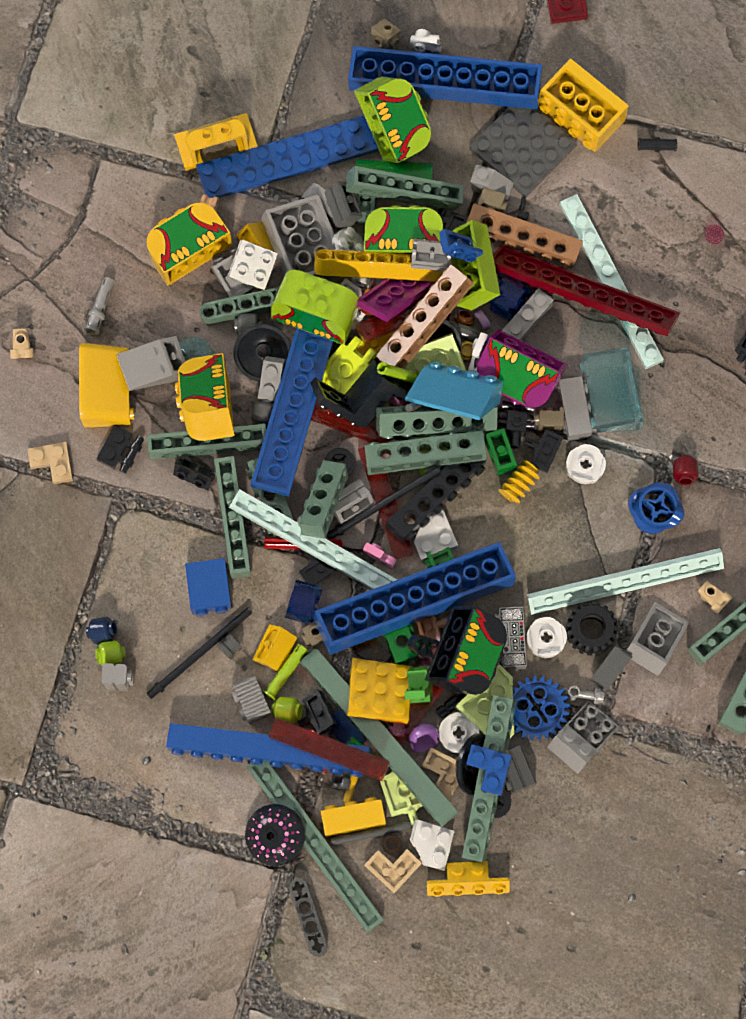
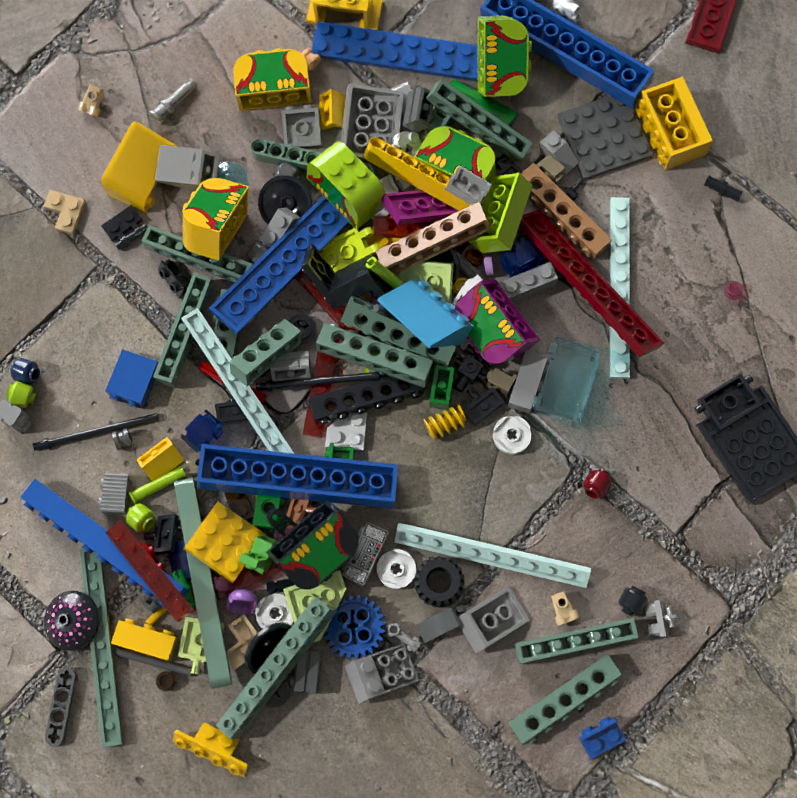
camera: 30 degrees right, 0 degrees up
white plate [228,240,278,290] -> none
bright pink plate [363,542,396,569] -> none
tan plate [364,849,422,894] -> none
white plate [410,820,454,871] -> none
blue bracket [439,229,483,262] -> none
blue plate [466,744,512,796] -> none
blue piece [628,482,684,534] -> none

